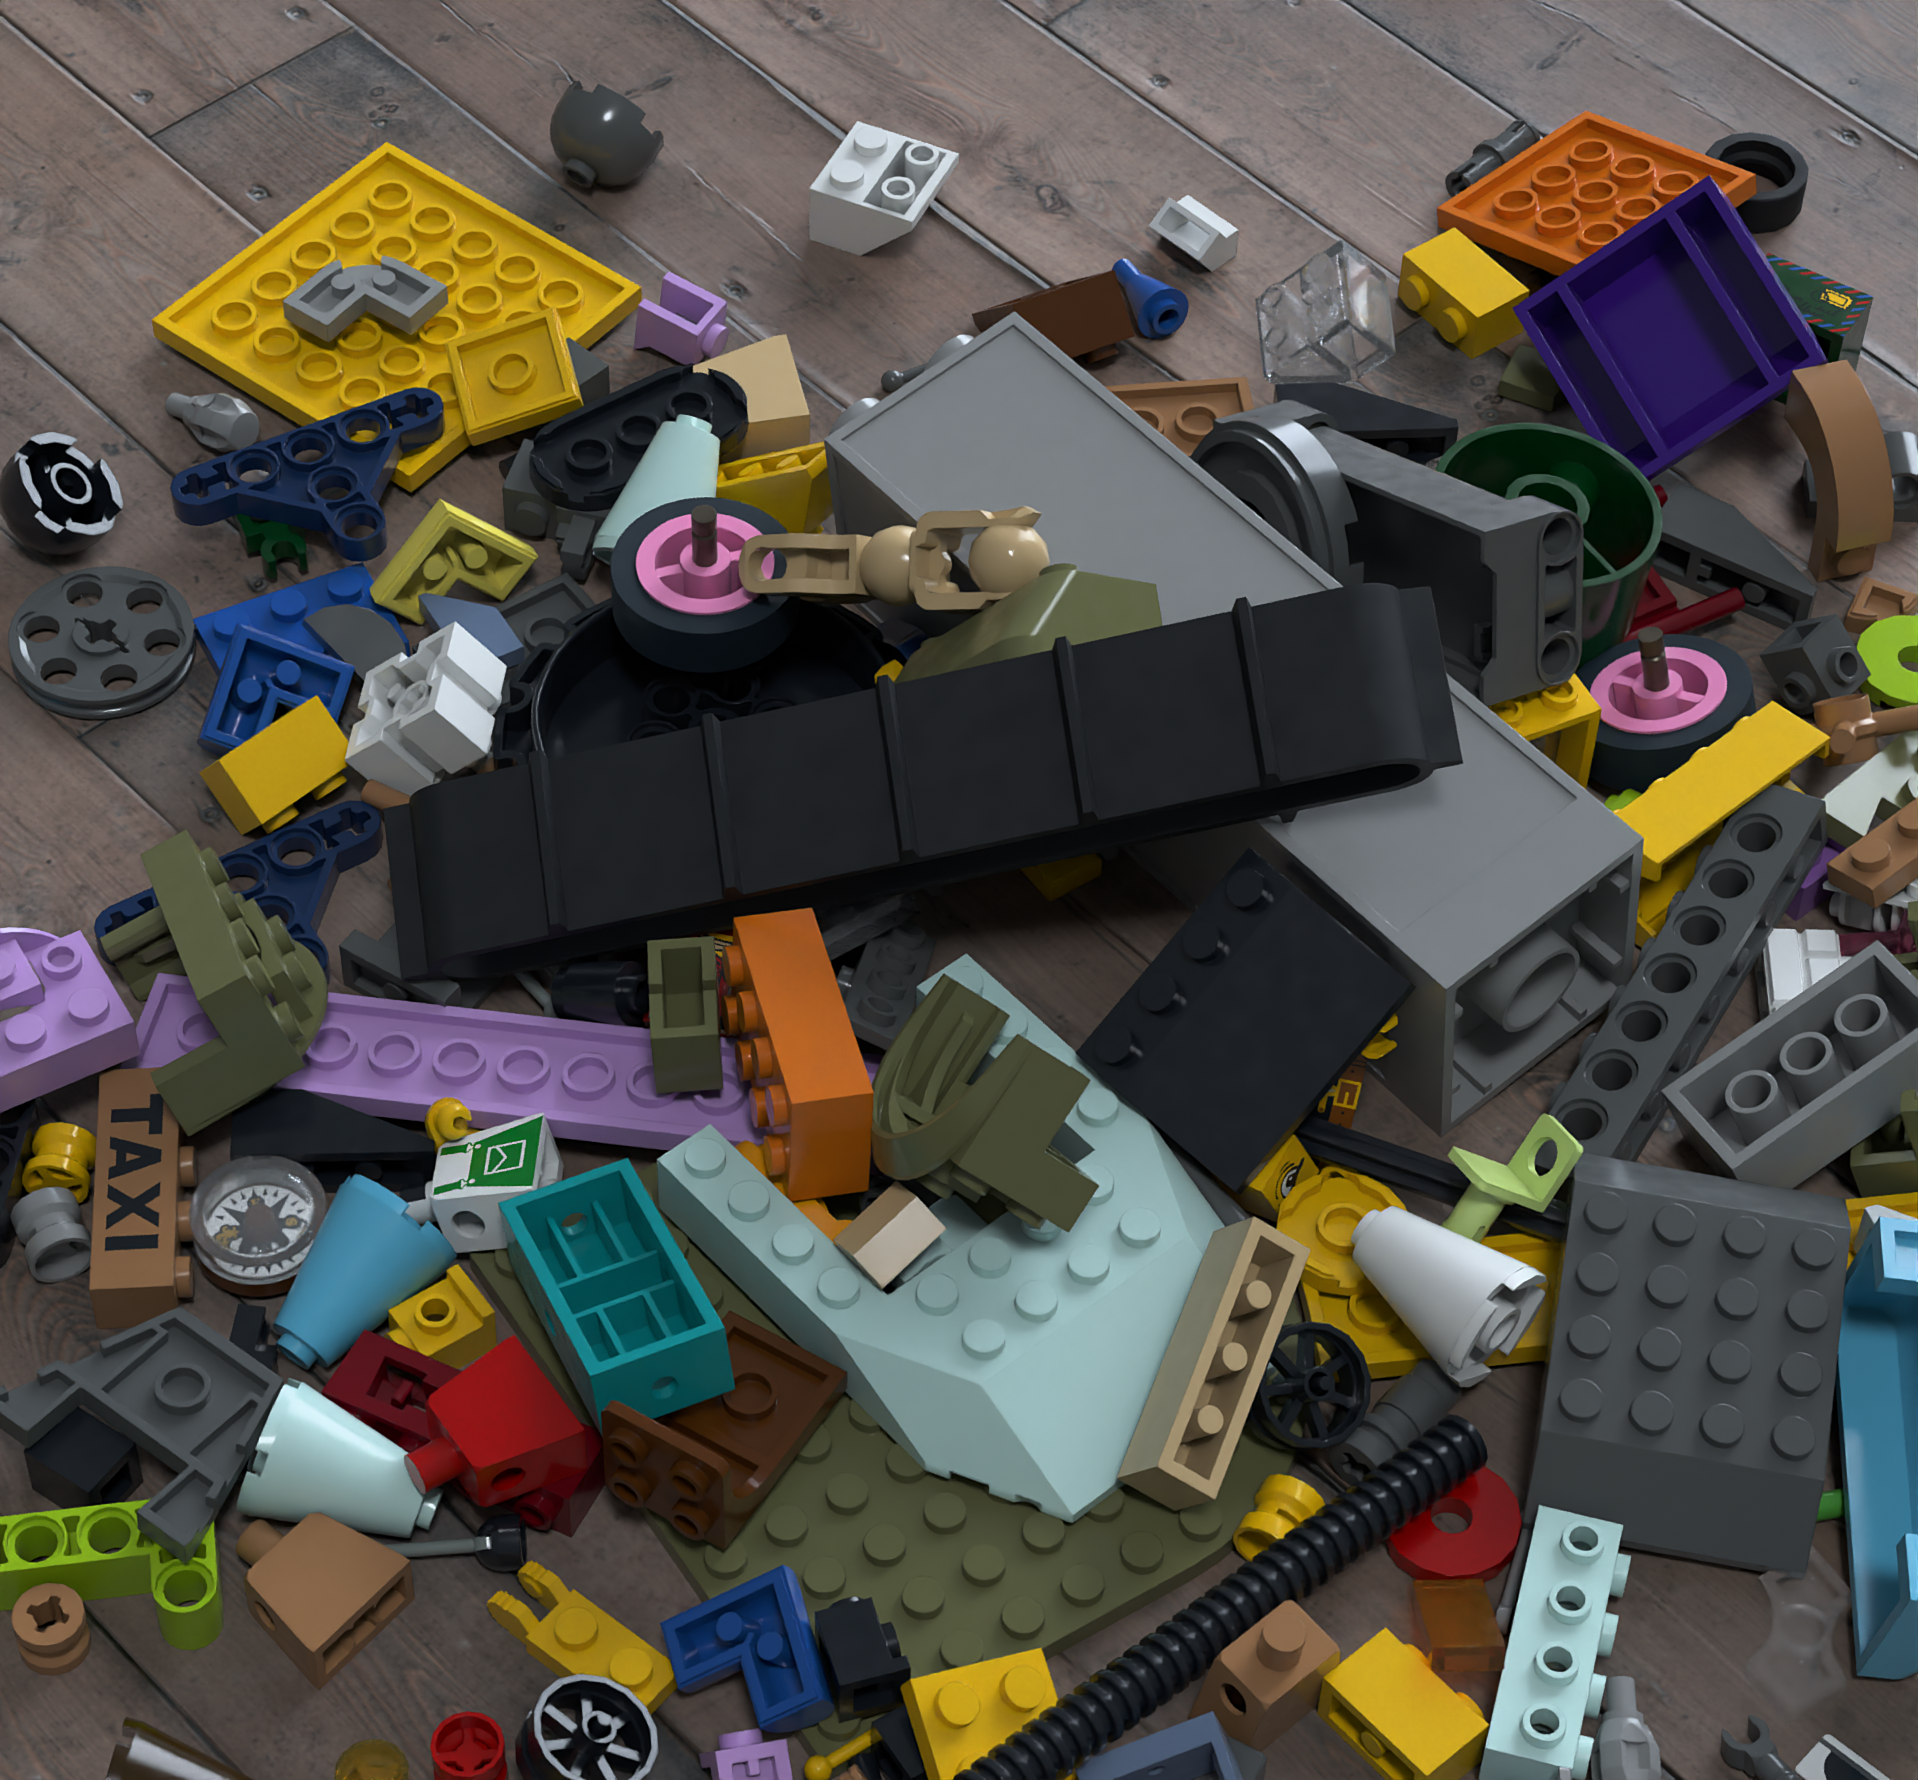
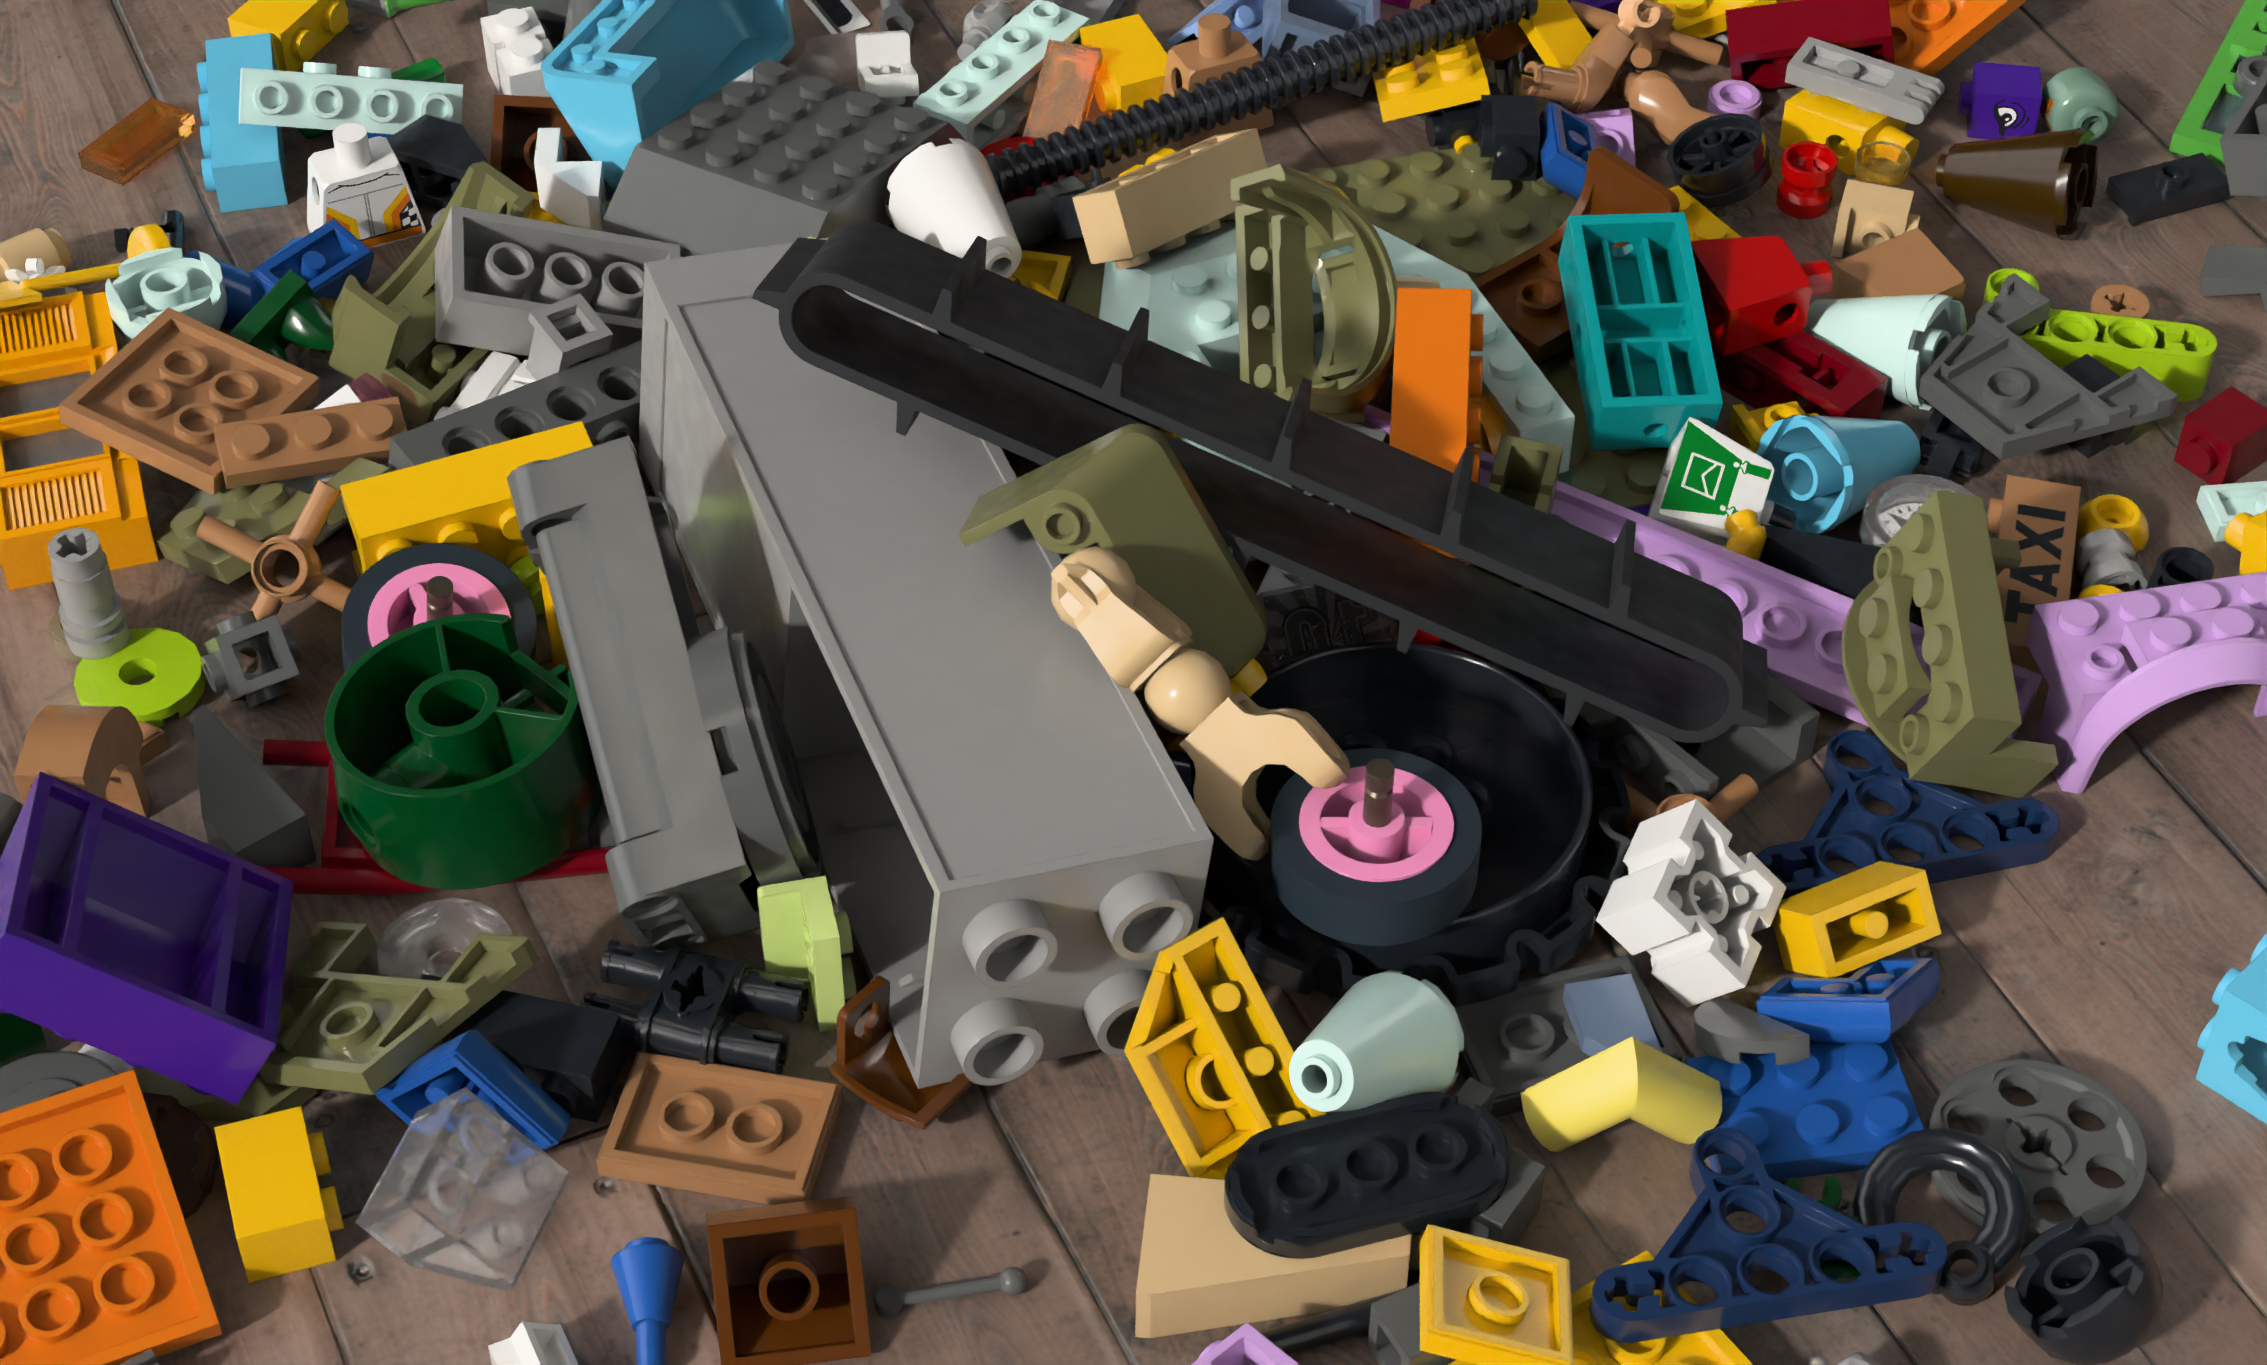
camera: 160 degrees left, 5 degrees down
none -> olive wing [258,921,539,1095]
none -> blue brick [375,1029,570,1163]
none -> light grey brick [526,293,613,381]
none -> white bracket [855,30,919,105]
none -> tan brick [1831,179,1921,258]
none -> black piece [1852,1127,2030,1306]
none -> yellow plate [2075,494,2149,554]

